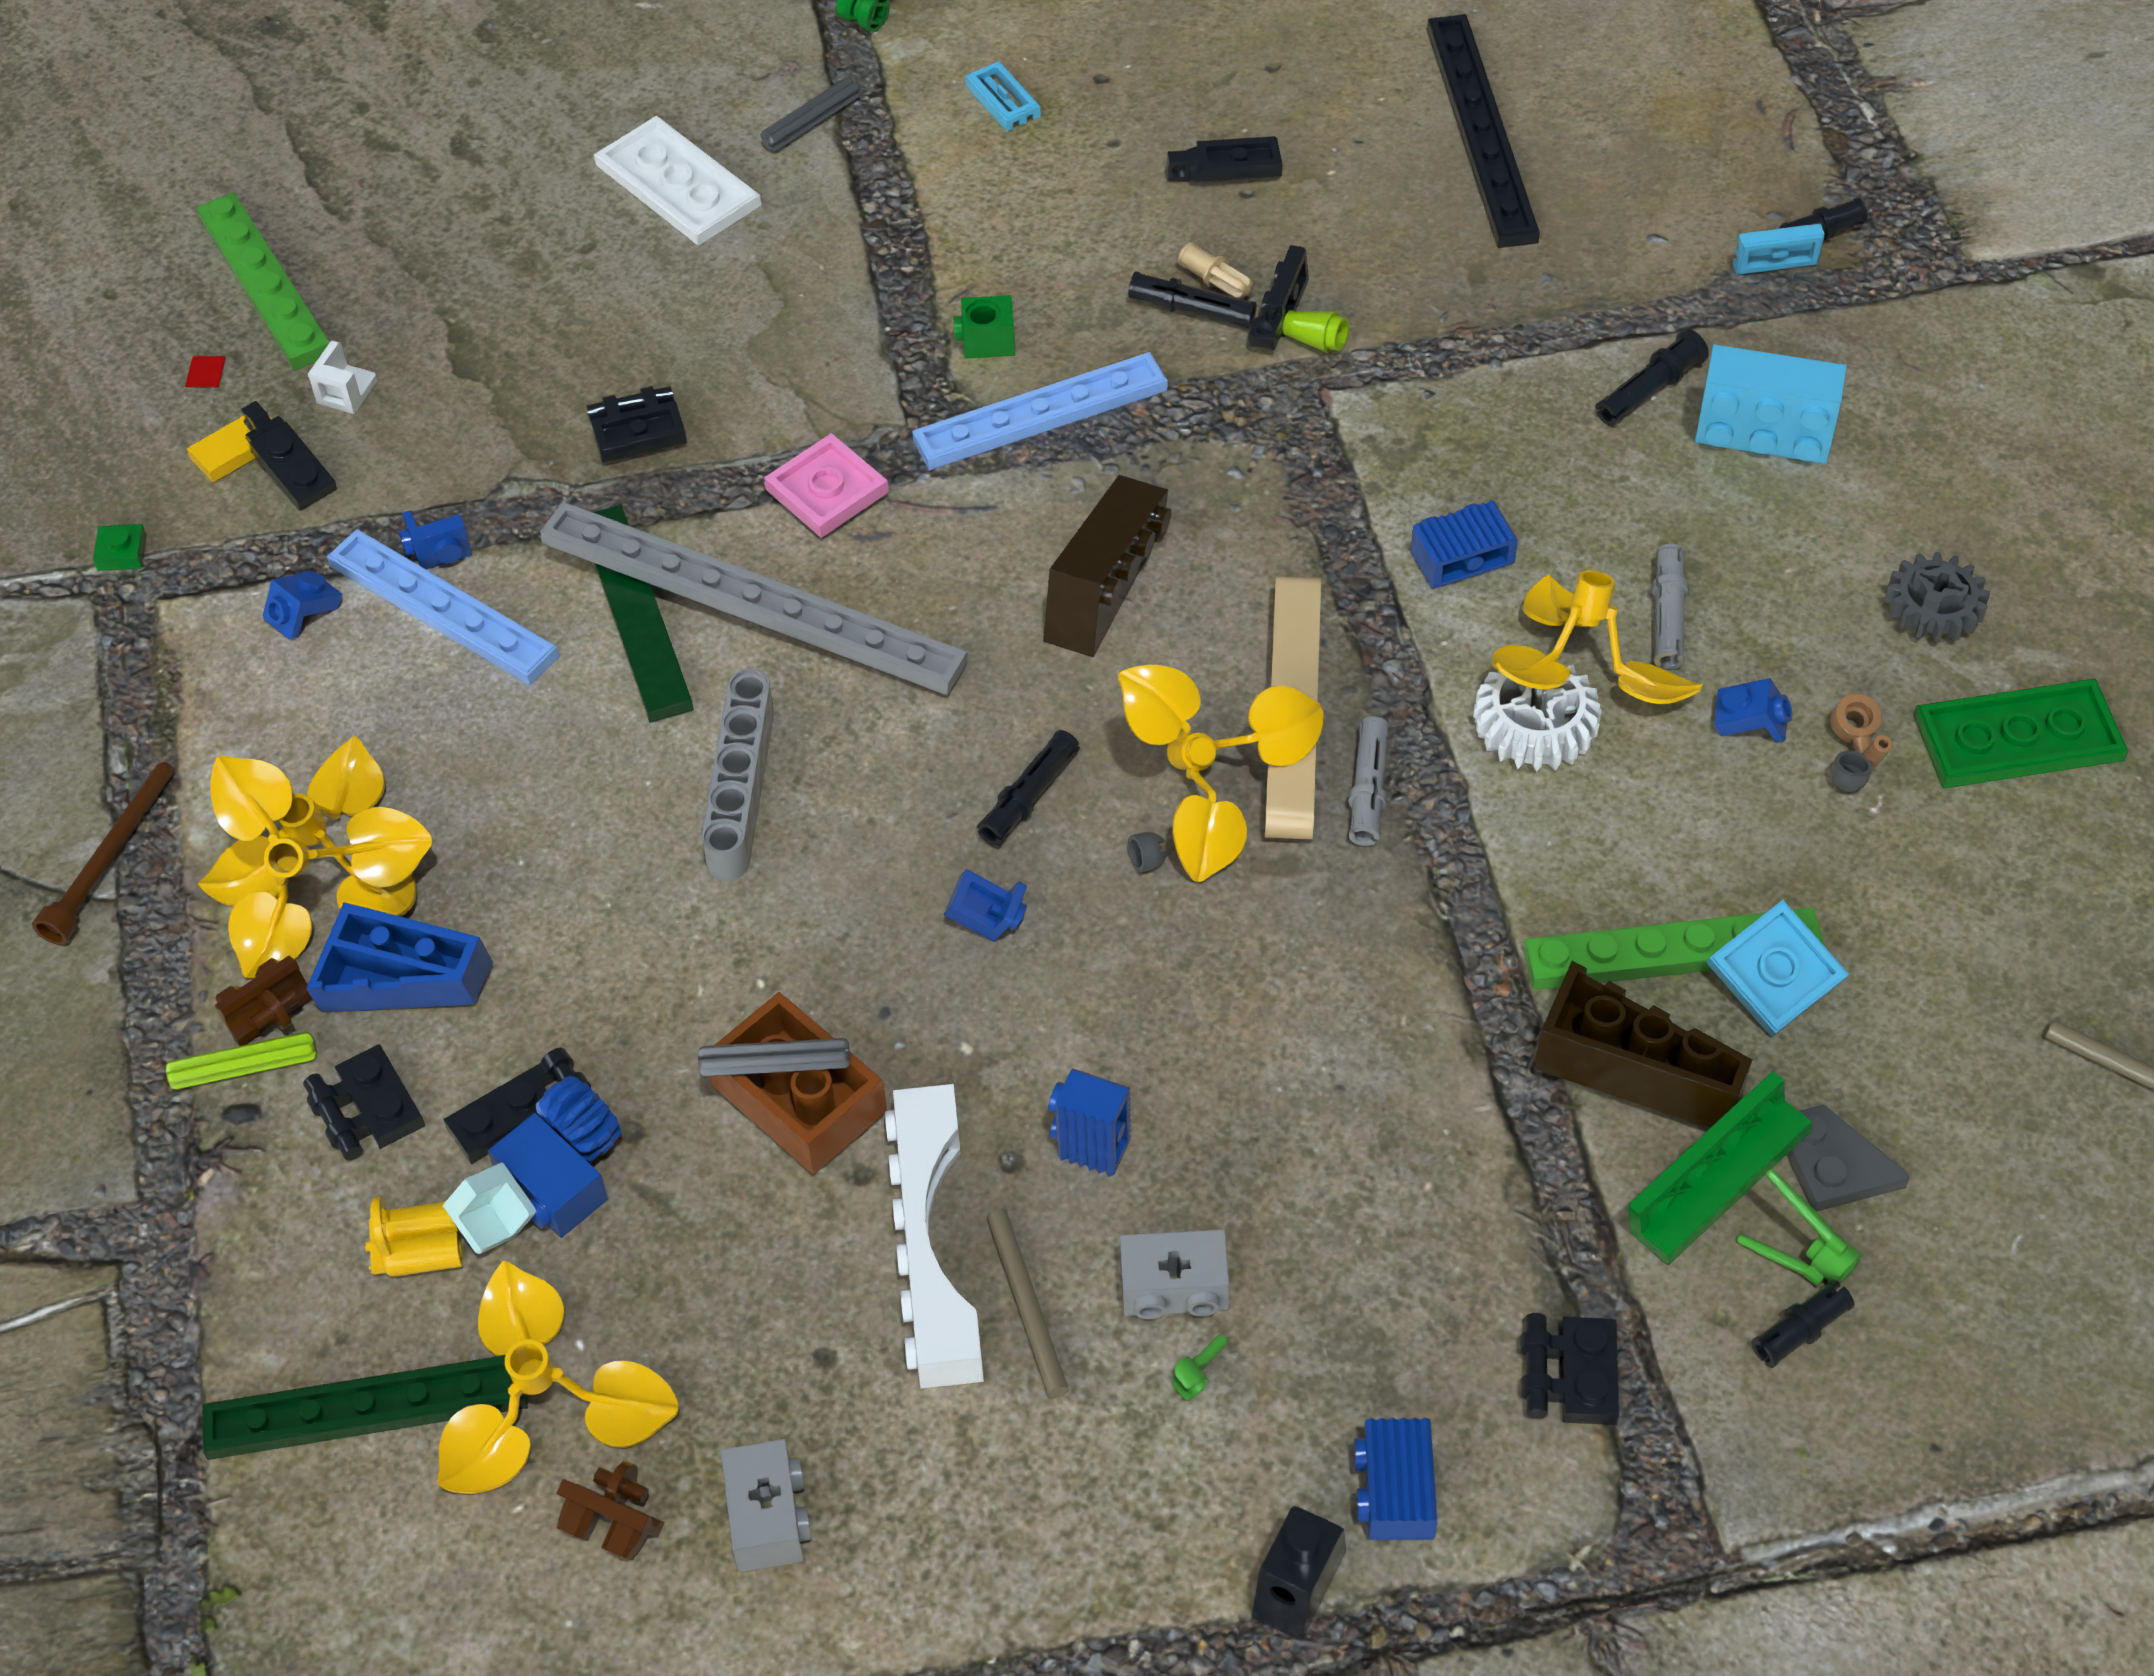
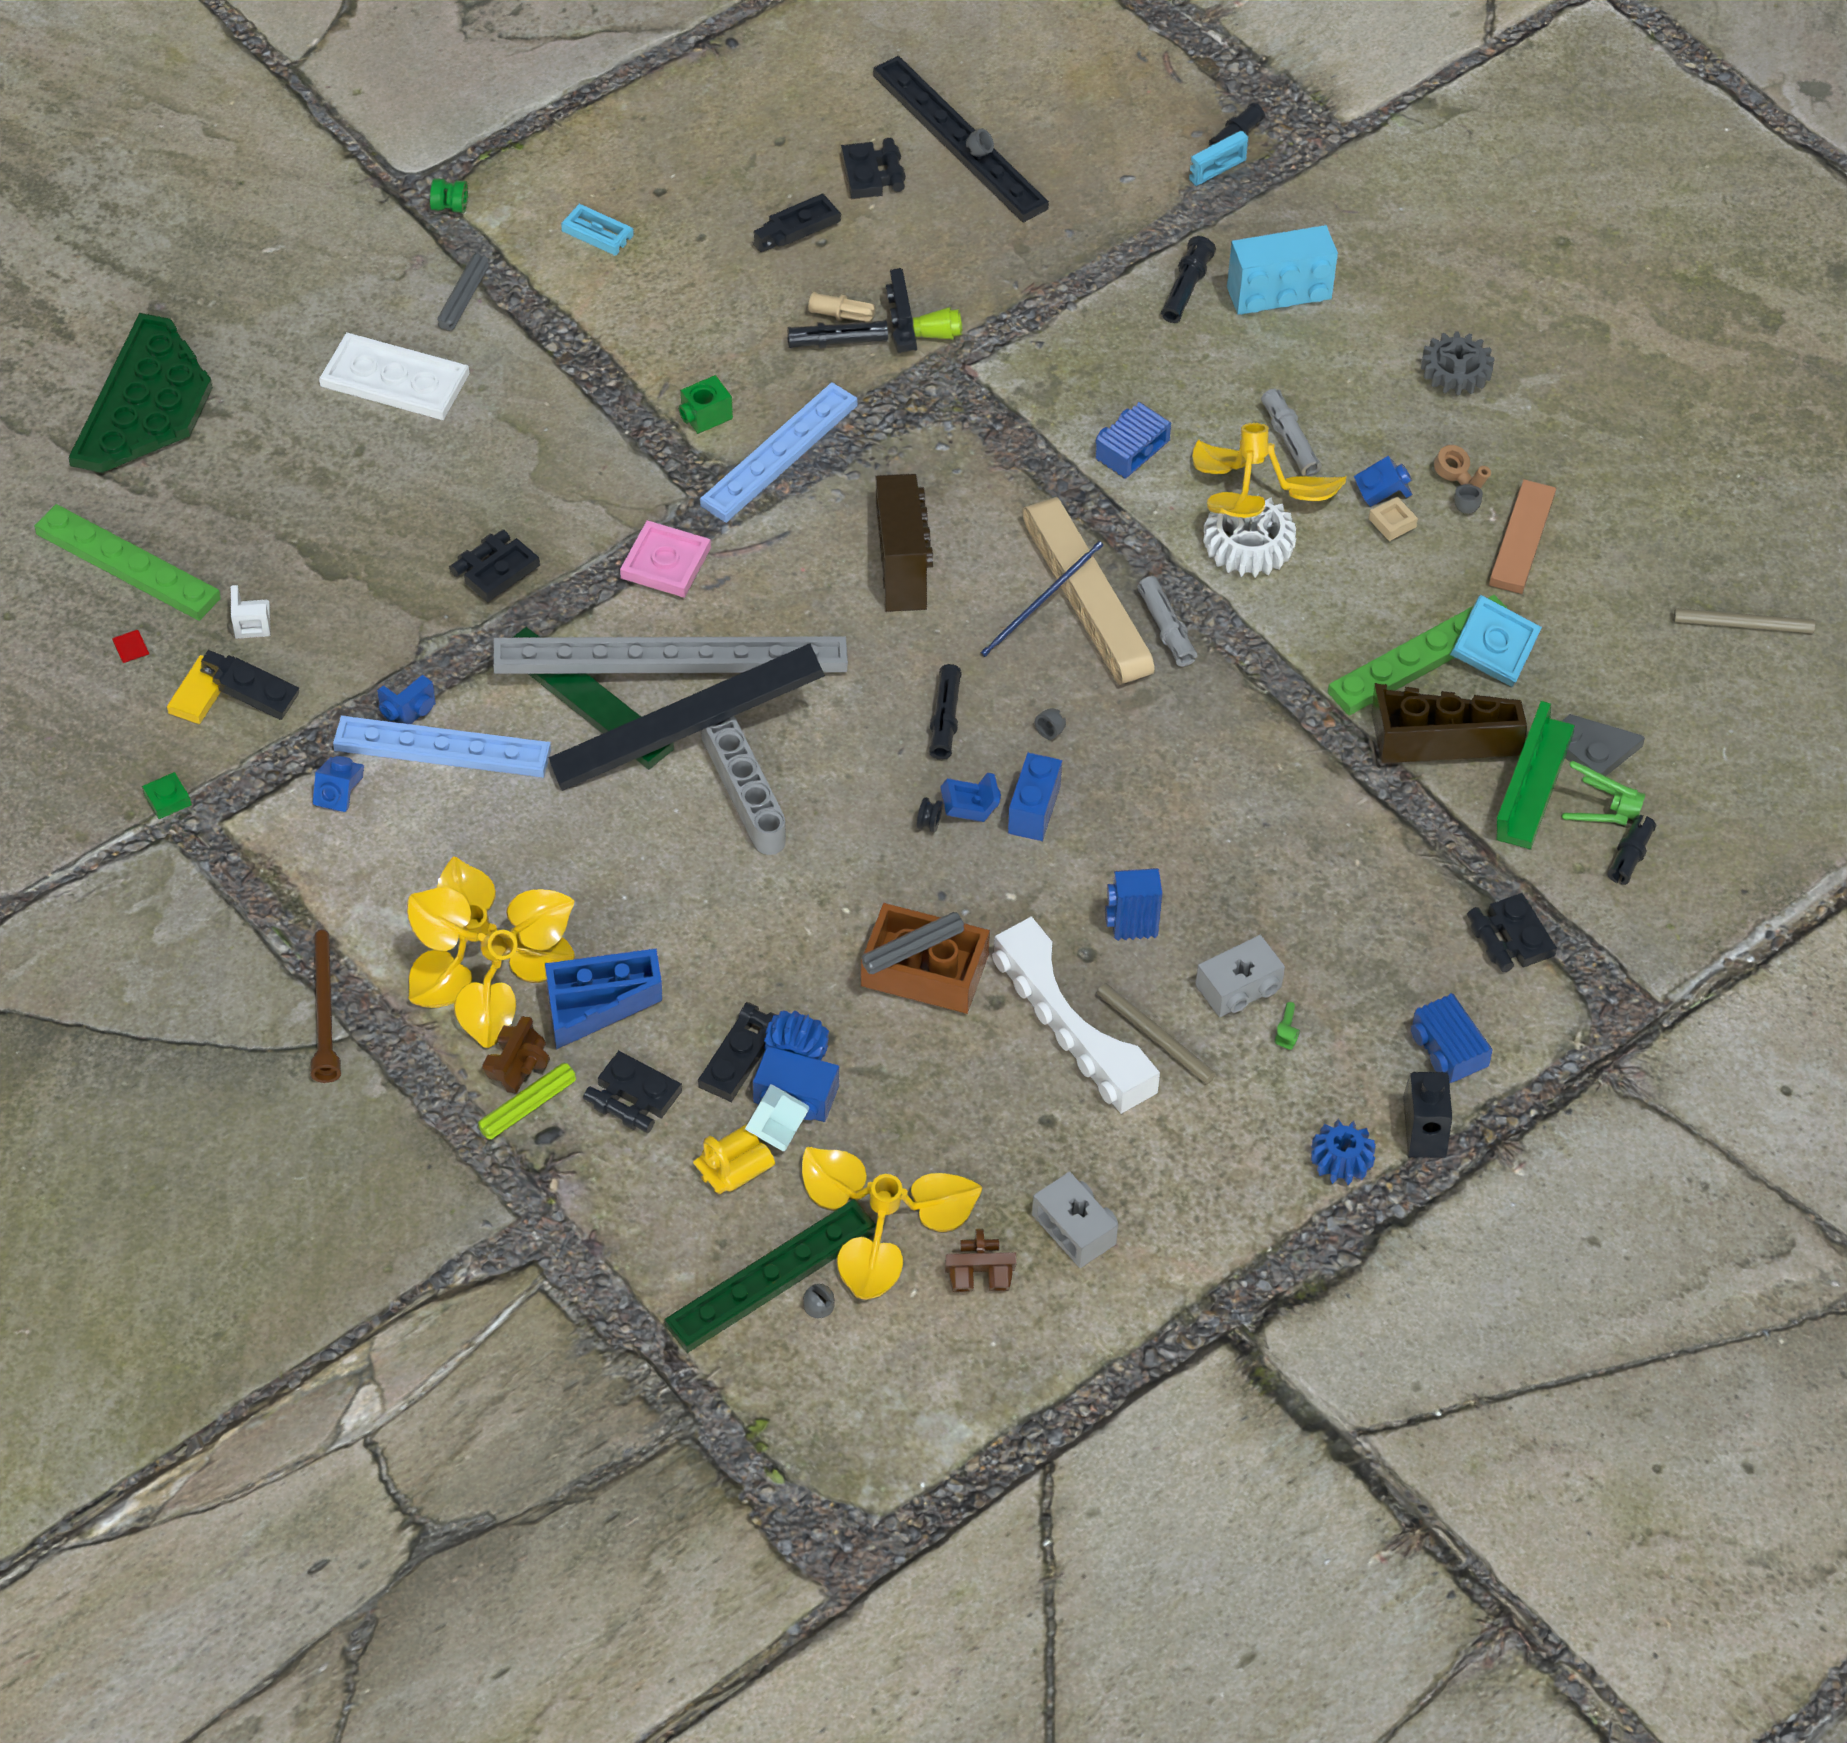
camera: 30 degrees left, 0 degrees up
yellow plant [1118,665,1324,882] -> none
green tile [1913,678,2128,789] -> none
none -> dark green plate [68,313,213,473]
none -> black tile [548,643,825,791]
none -> dark grey hinge [803,1284,835,1318]
none -> black plate [841,138,906,199]
none -> black bush [917,797,943,833]
none -> dark grey hinge [966,128,994,157]
none -> dark blue piece [980,541,1104,657]
none -> blue brick [1008,752,1062,841]
none -> blue gear [1311,1119,1376,1185]
none -> tan plate [1369,496,1418,541]
none -> nougat tile [1489,479,1556,594]

